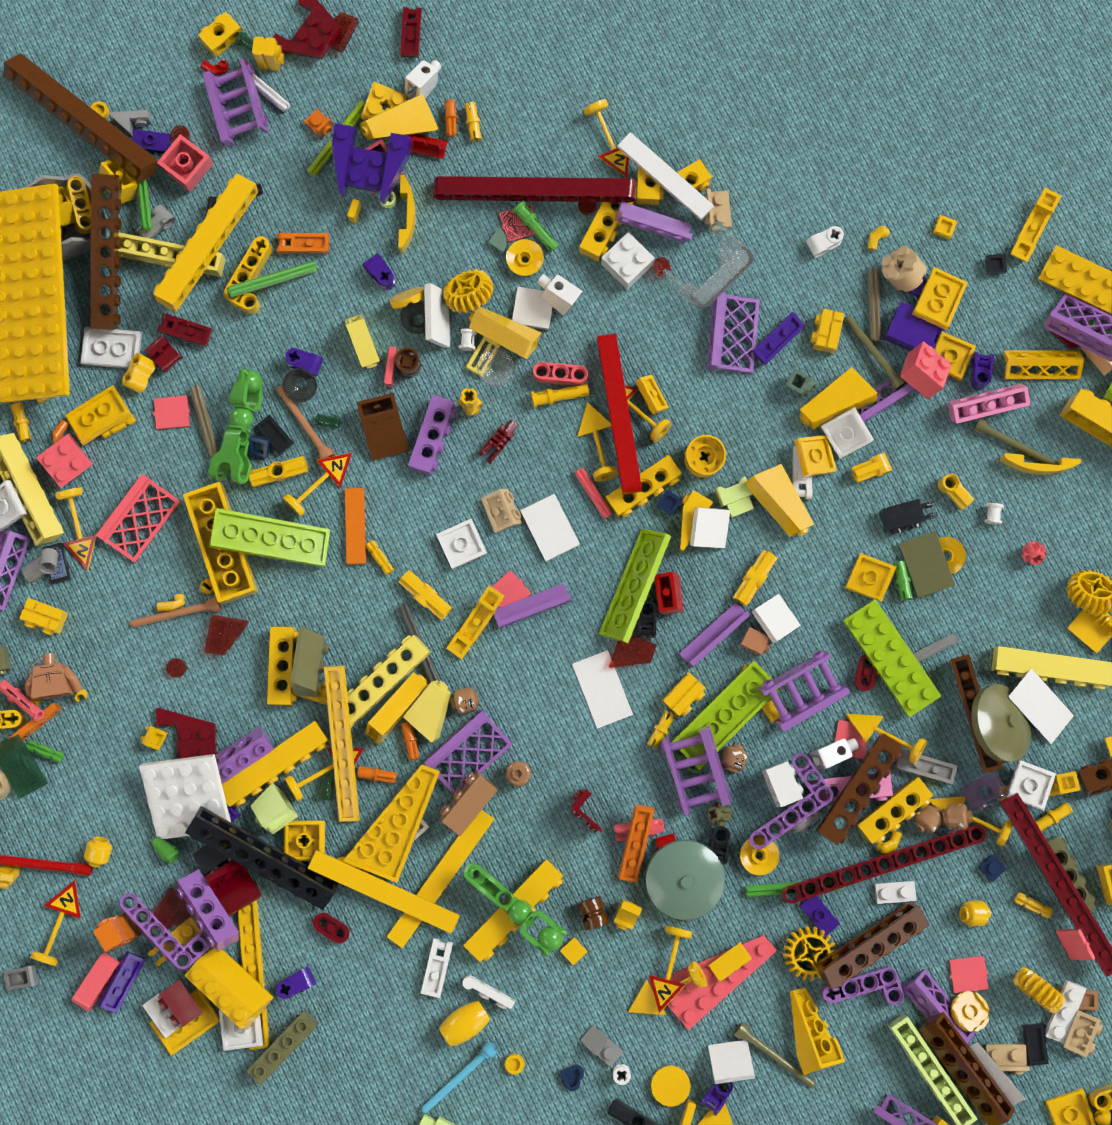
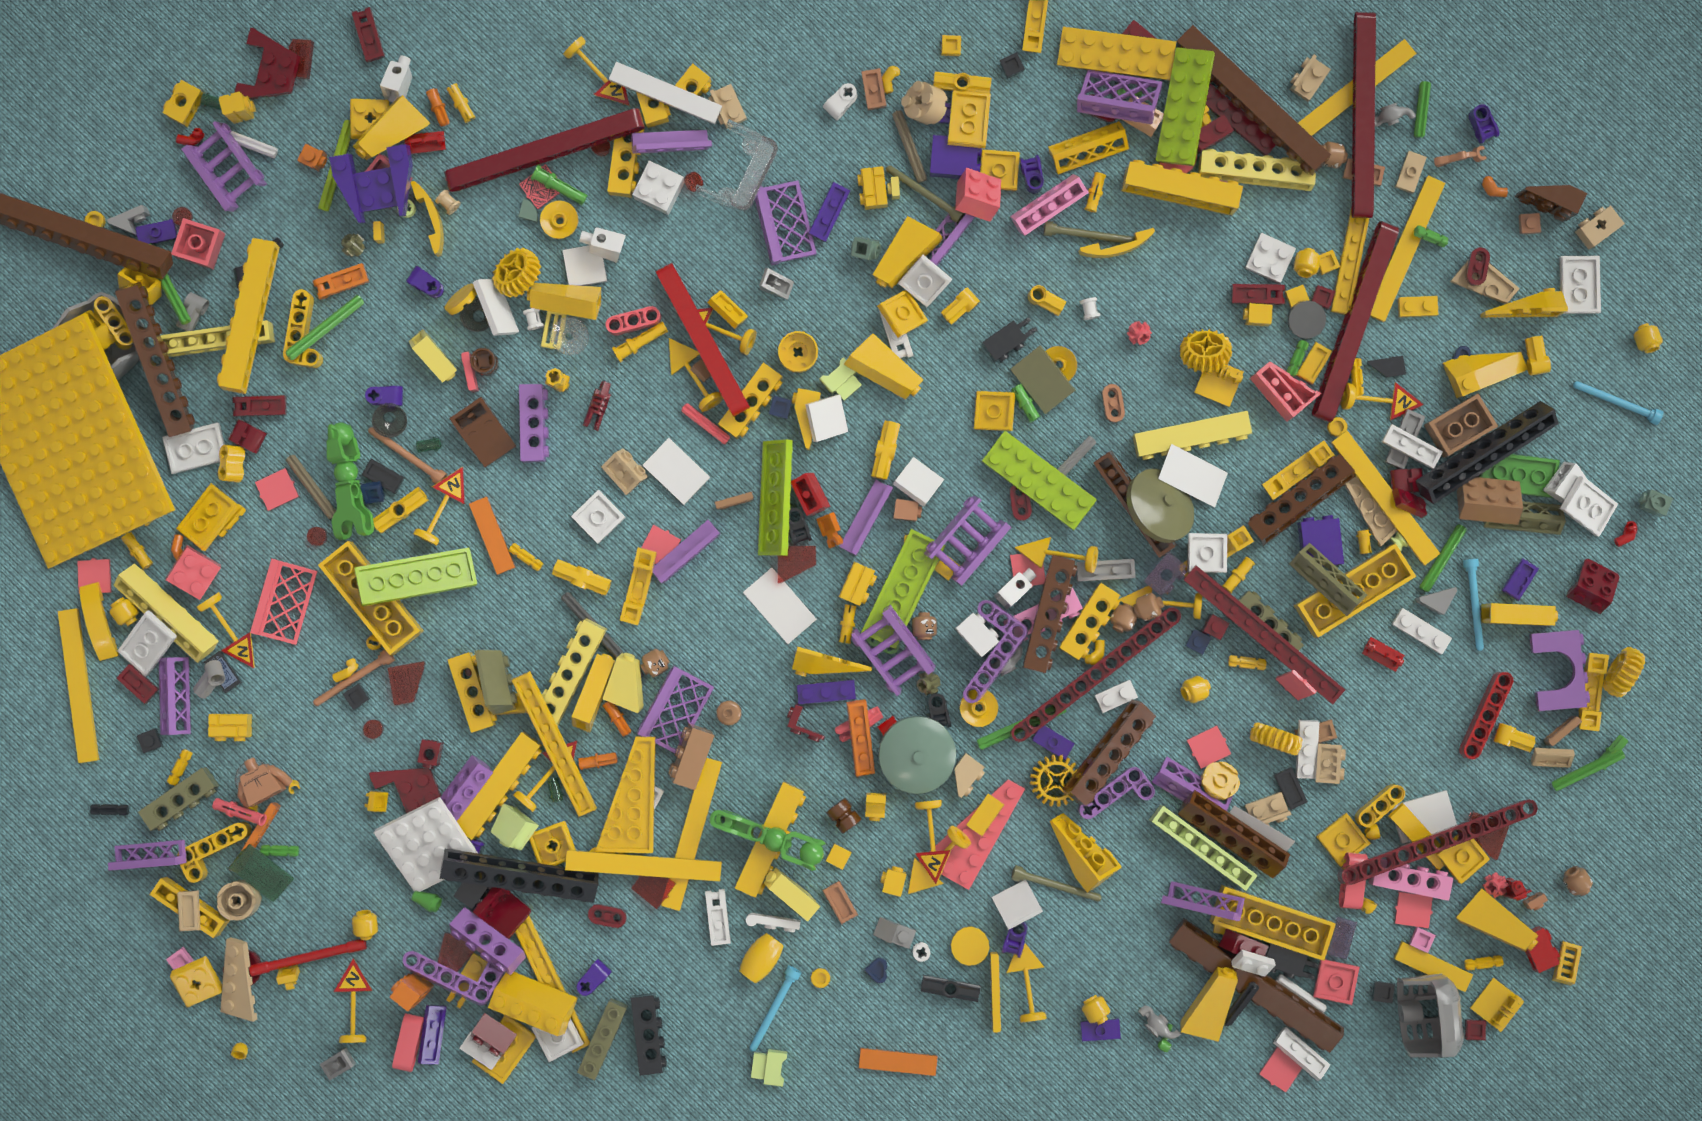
camera: 15 degrees left, 5 degrees up
none -> clear red tile [307,527,327,546]
none -> olive gear [341,233,365,257]
none -> black plate [343,683,370,710]
none -> dark red brick [417,739,444,769]
none -> tan bush [435,190,461,215]
none -> clear red piece [631,876,676,909]
none -> black brick [631,993,667,1076]
none -> medium nougat tile [690,359,711,382]
none -> medium nougat tile [715,492,754,510]
none -> light grey slope [759,268,794,299]
none -> light yellow slope [764,868,820,921]
none -> yellow wedge [792,647,872,677]
none -> dark purple plate [797,680,856,704]
none -> orange plate [816,512,843,548]
none -> nougat tile [822,881,858,924]
none -> nougat plate [861,68,887,110]
none -> yellow brick [880,866,907,897]
none -> light yellow plate [887,177,900,200]
none -> yellow piece [933,72,992,94]
none -> tan slope [954,753,985,798]
none -> yellow pin [1085,172,1106,213]
none -> nougat plate [1102,384,1125,423]
none -> dark red brick [1201,614,1230,640]

